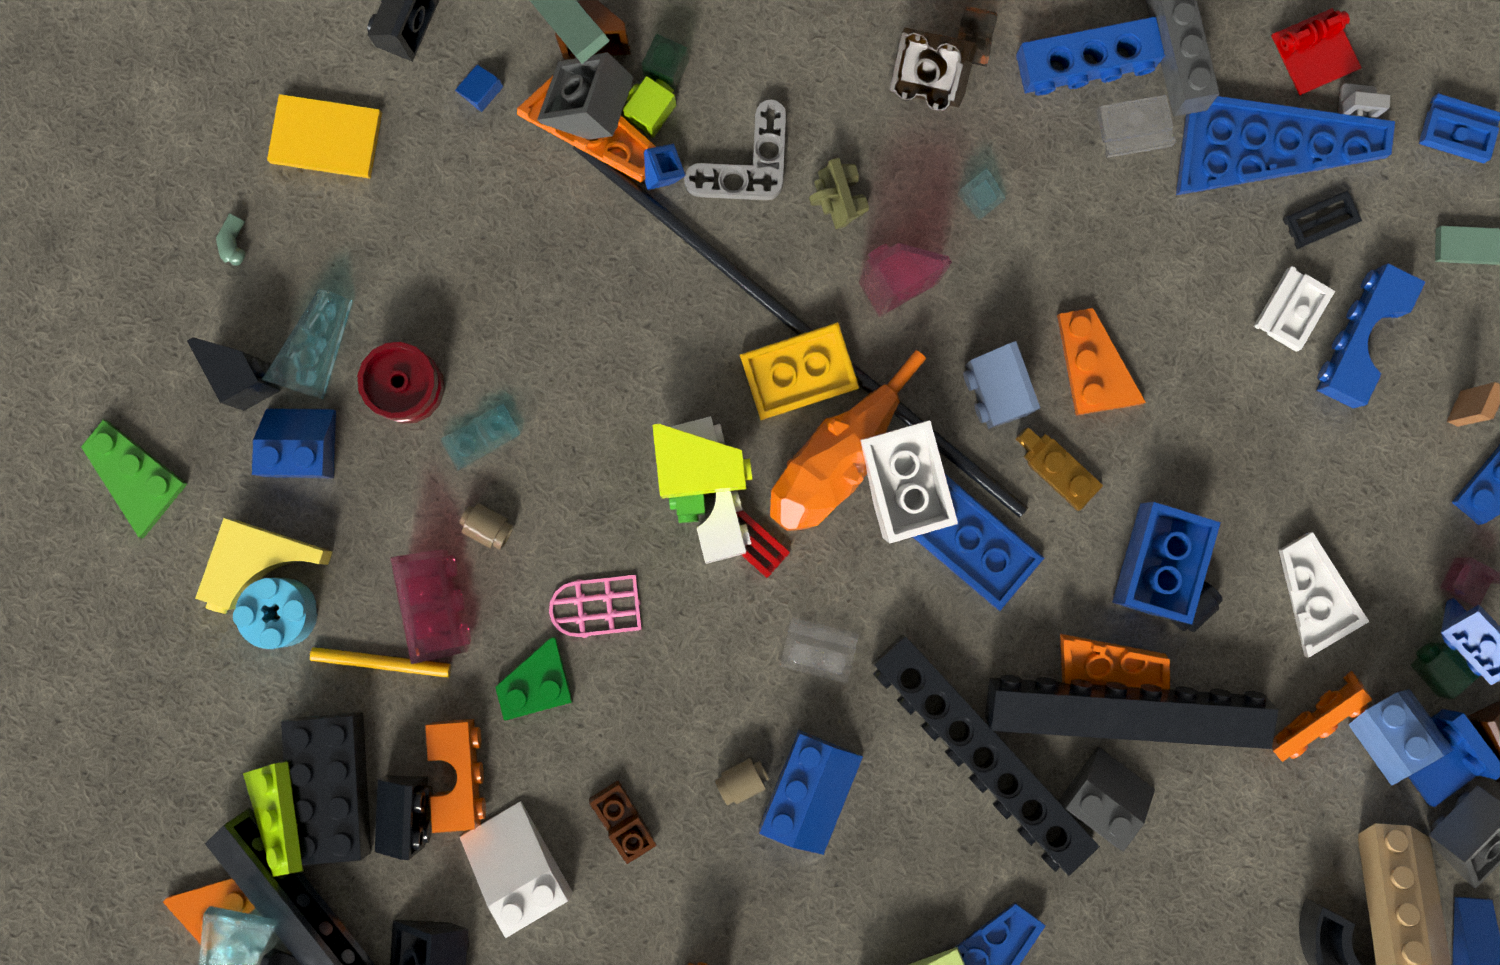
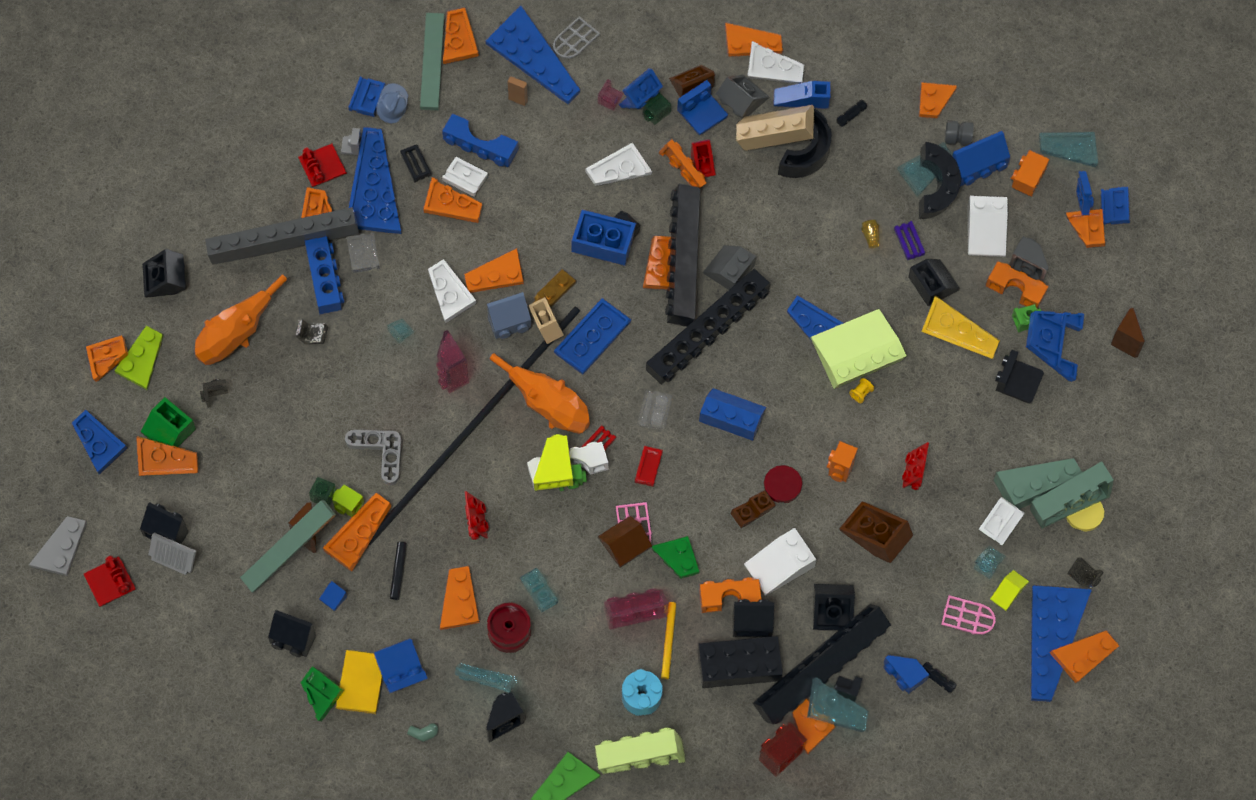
camera: 90 degrees left, 20 degrees down
light yellow arch [195,518,332,614] -> none
lime wing [243,762,303,877] -> none
blue slope [252,409,336,478] -> none
dark tan brick [459,503,514,550] -> none
dark grey slope [537,52,634,140] -> none
blue slope [644,143,686,190] -> none
dark tan brick [715,757,770,806] -> none
yellow tile [740,322,859,420] -> none
olive hips [809,158,869,229] -> none
white slope [860,420,958,543] -> none
dark brown slope [889,27,978,111] -> none
medium blue slope [1349,689,1454,786] -> none
none -> green wing [300,666,344,721]
none -> orange wing [301,187,332,218]
none -> blue bracket [374,639,428,693]
none -> sand blue piece [376,83,408,124]
none -> black piece [389,542,407,600]
none -> orange wing [423,177,482,223]
none -> white wing [428,259,476,323]
none -> orange wing [440,566,479,630]
none -> red hinge [465,491,489,540]
none -> tan brick [528,297,564,344]
none -> yellowish green wedge [595,728,686,774]
none -> reddish brown slope [598,516,652,568]
none -> red tile [635,446,663,487]
none -> red slope [691,139,715,177]
none -> clear red brick [759,722,807,777]
none -> dark red tile [764,465,803,503]

